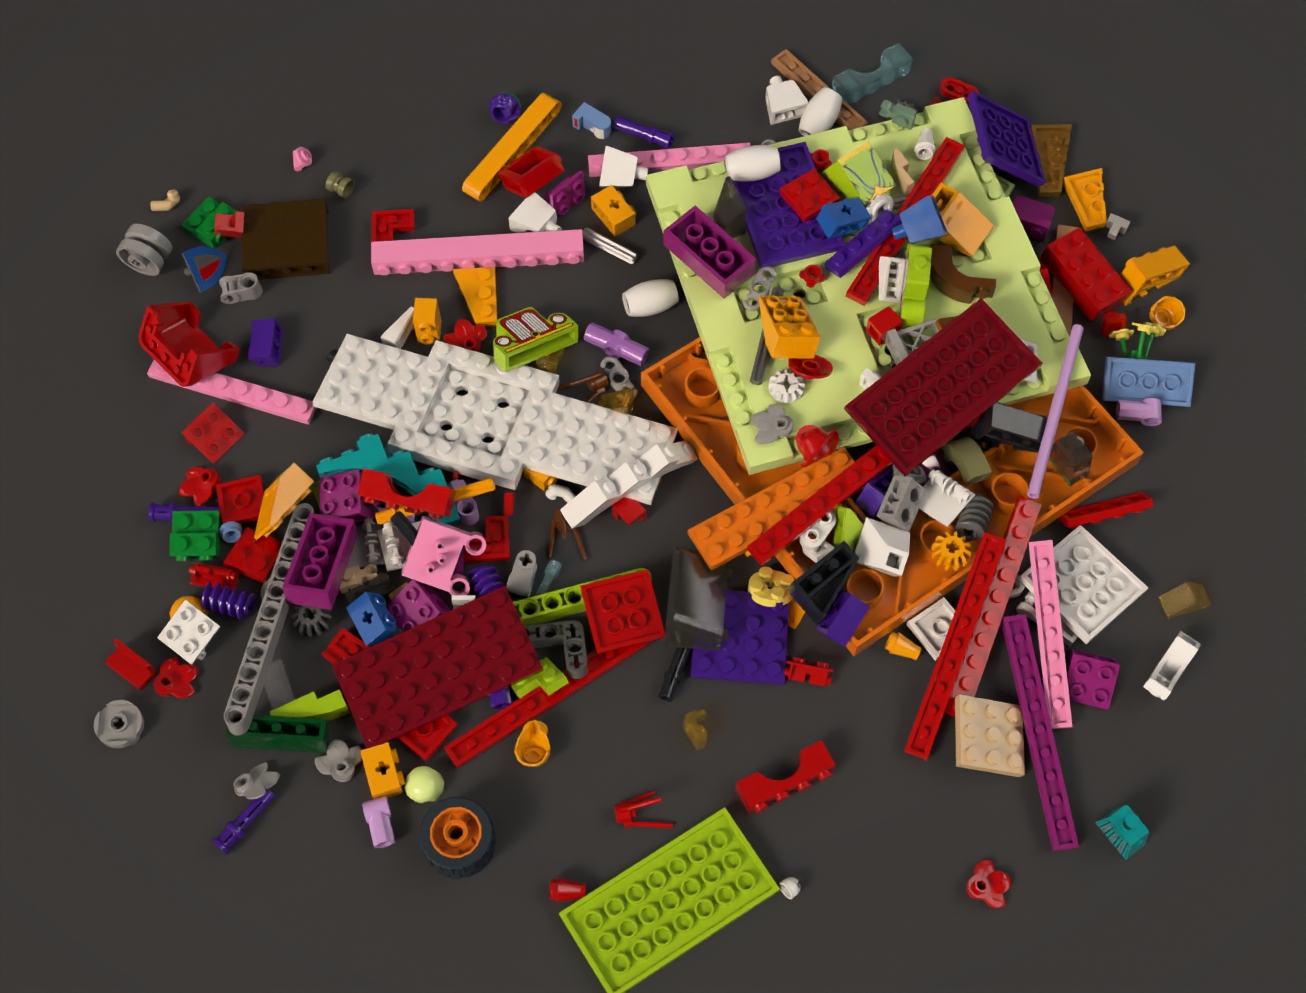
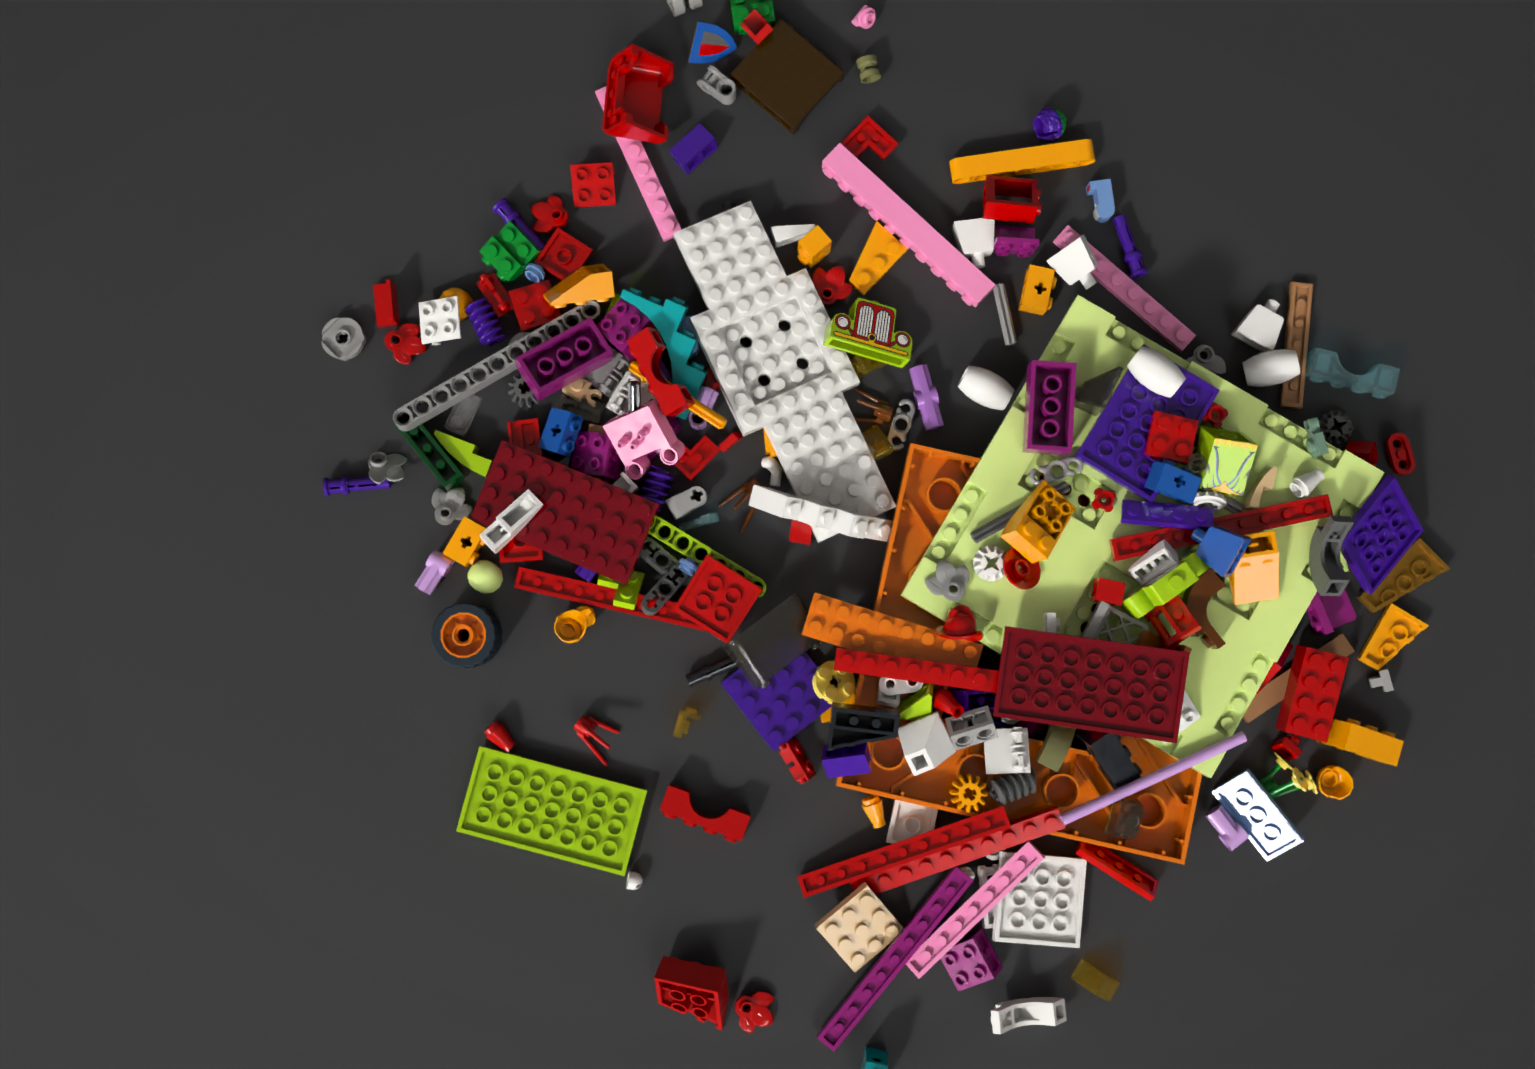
camera: 50 degrees right, 20 degrees up
none -> white slope [480,489,543,554]
none -> red wedge [654,956,729,1030]
none -> medium blue plate [678,557,698,576]
none -> red cone [933,689,964,718]
none -> red plate [1144,595,1202,650]
none -> clear smoke hinge [1187,453,1207,473]
none -> dark grey arch [1309,515,1354,596]

